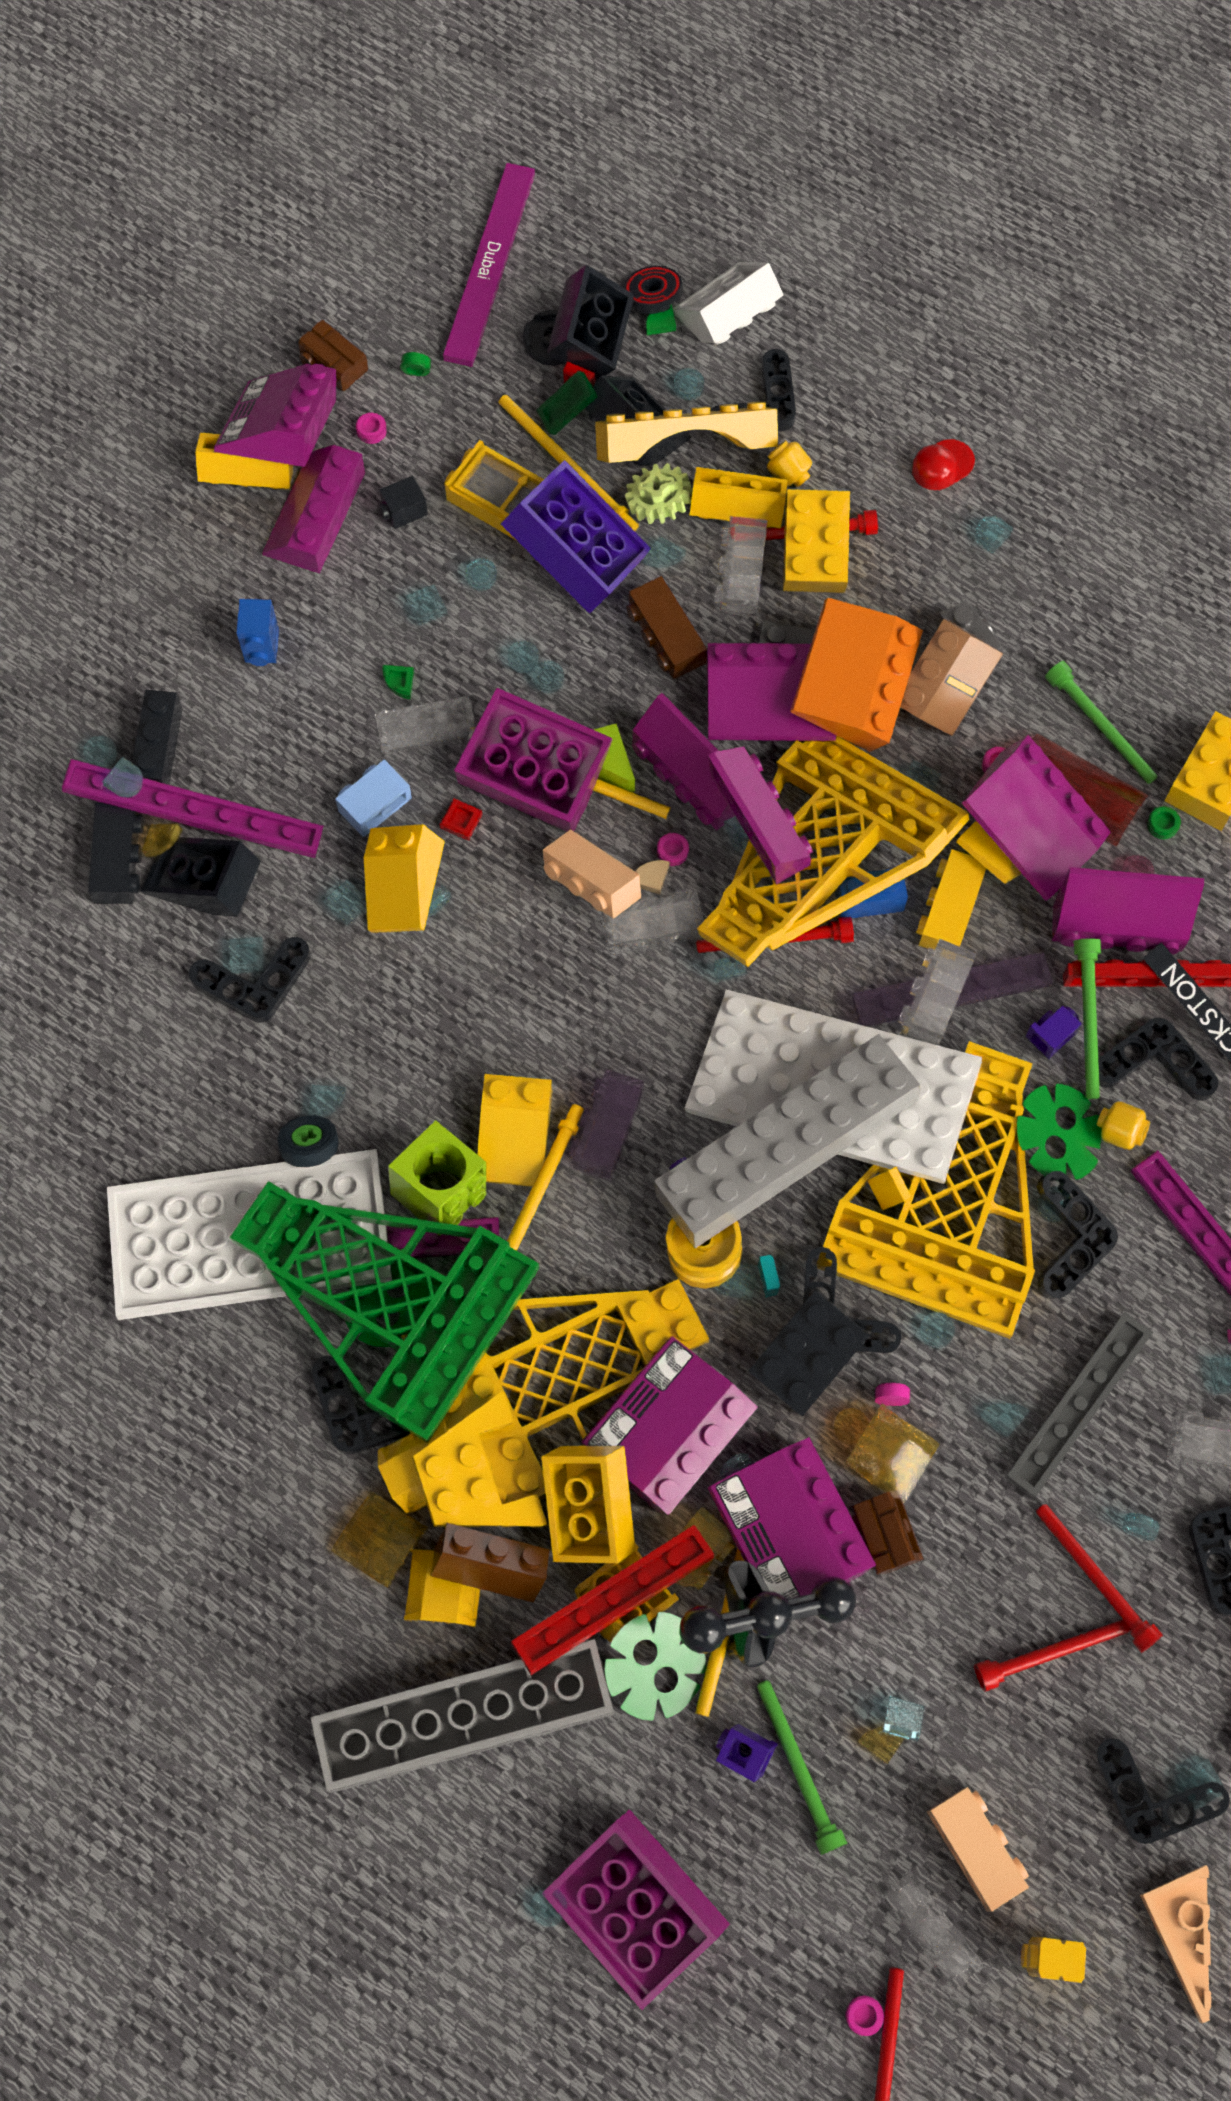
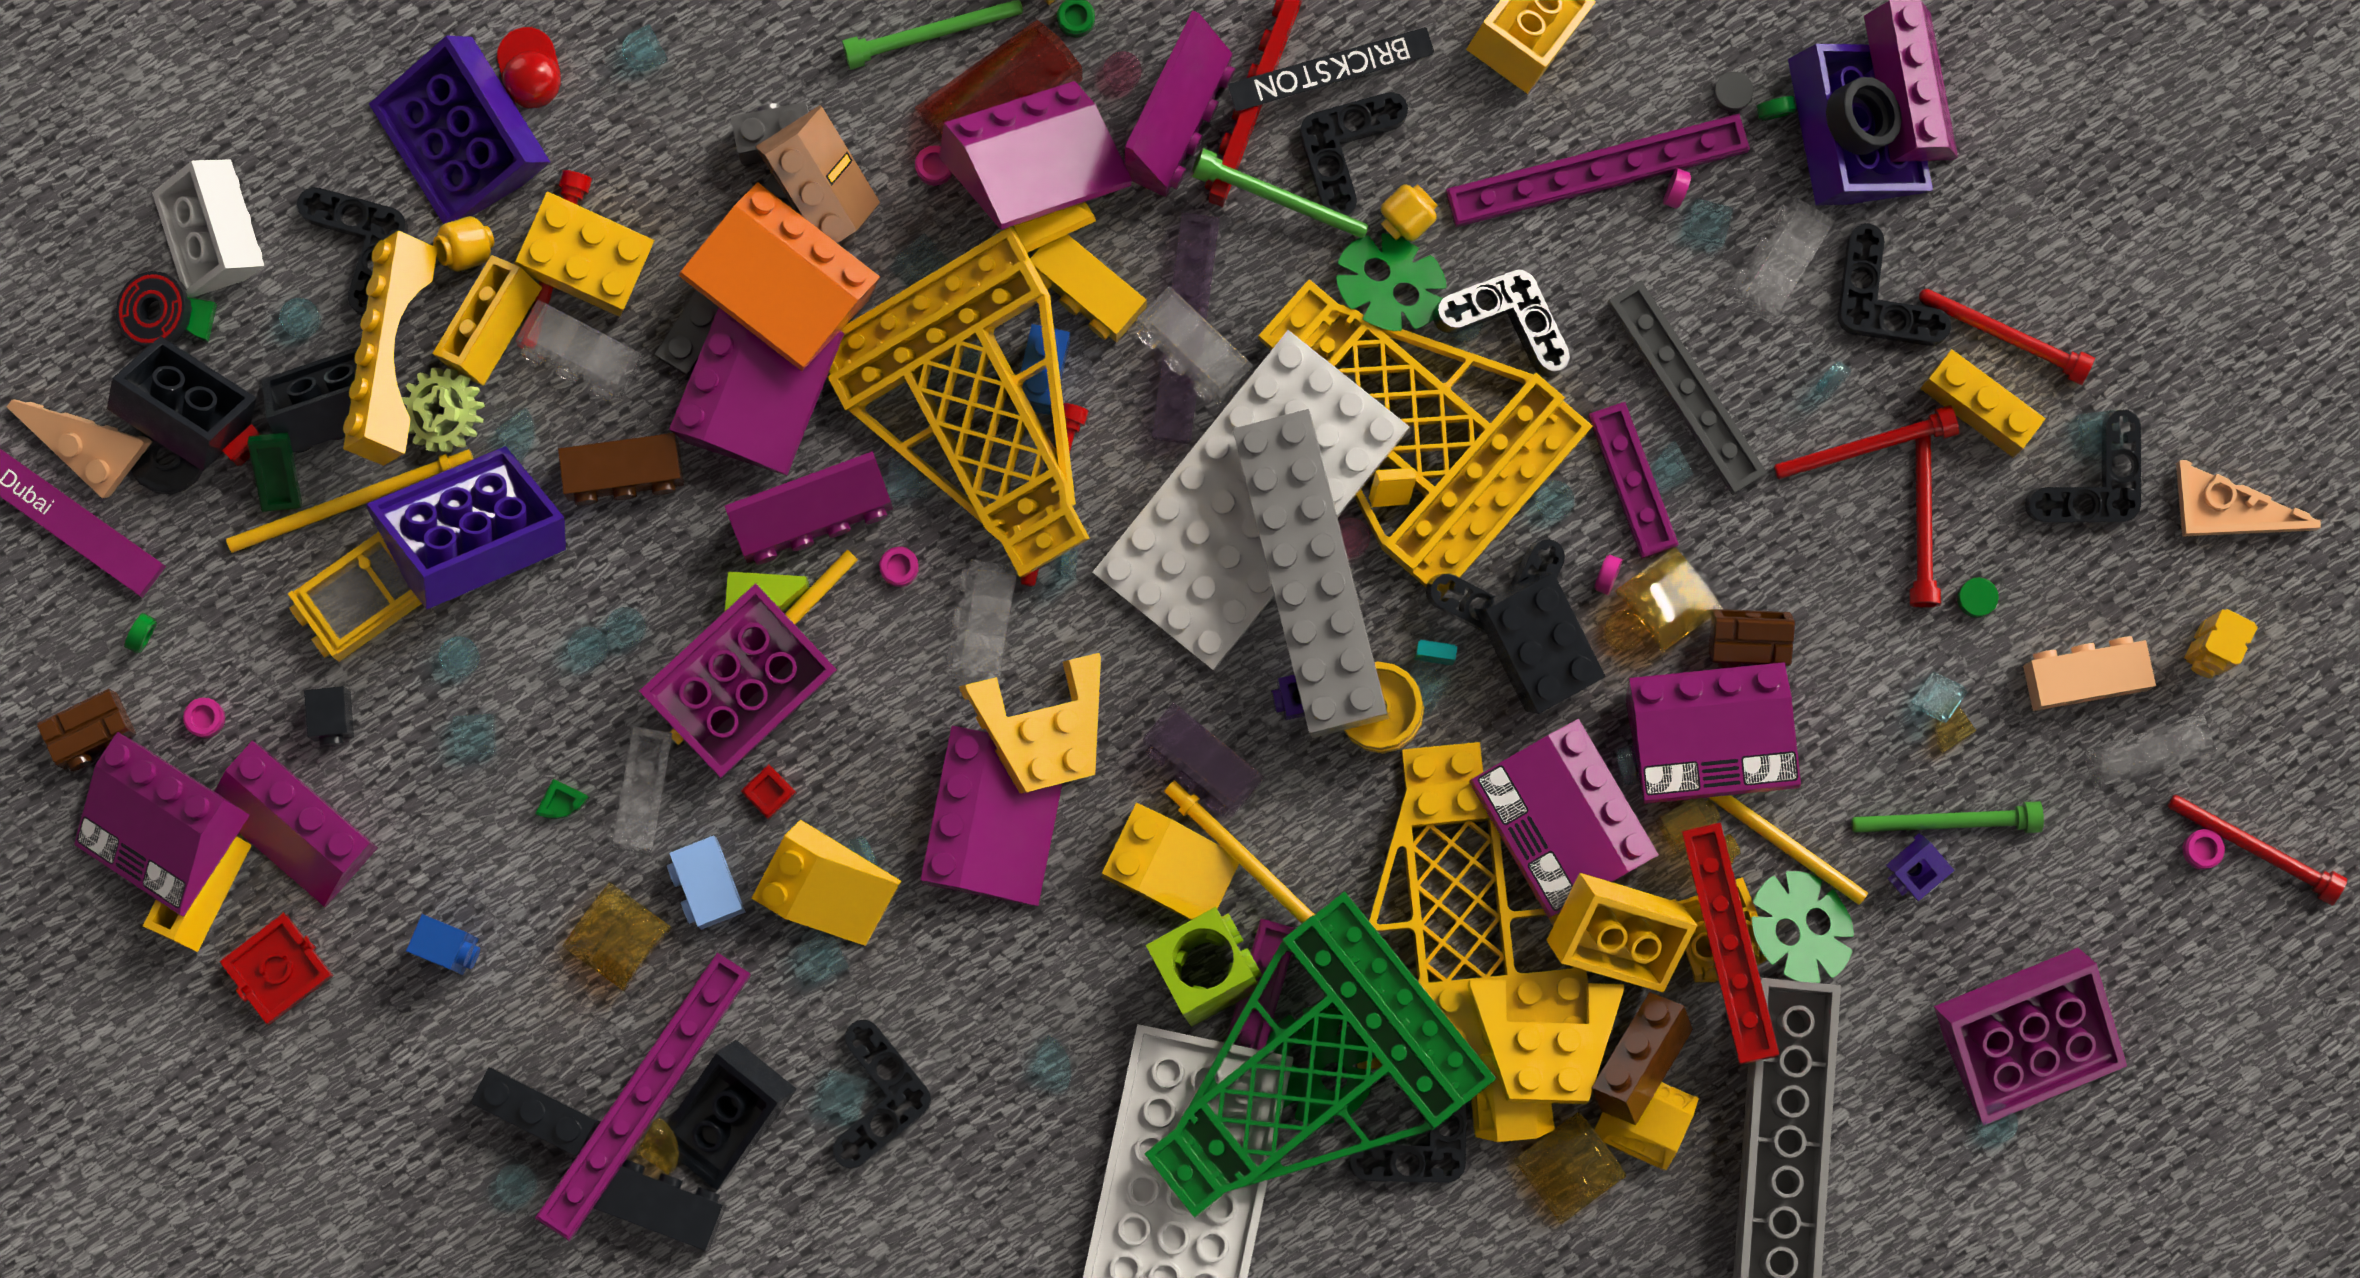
camera: 75 degrees left, 10 degrees up
clear light blue tile [103,757,143,797] -> none
black bush [277,1115,339,1168] -> none
light nougat brick [543,829,641,919] -> none
tan tile [635,860,670,894] -> none
black connector [679,1561,856,1667] -> none
magenta slope [708,746,813,885] -> none
dark purple brick [1025,1006,1082,1059] -> none
none -> light nougat wing [7,399,152,498]
none -> red plate [219,912,334,1025]
none -> dark purple slope [369,35,551,225]
none -> clear yellow slope [562,882,672,992]
none -> magenta slope [921,725,1063,906]
none -> yellow wing [959,653,1101,793]
none -> clear pink tile [1339,518,1370,558]
none -> magenta tile [1588,402,1679,559]
none -> yellow brick [1920,349,2046,458]
none -> green tile [1957,577,1999,618]

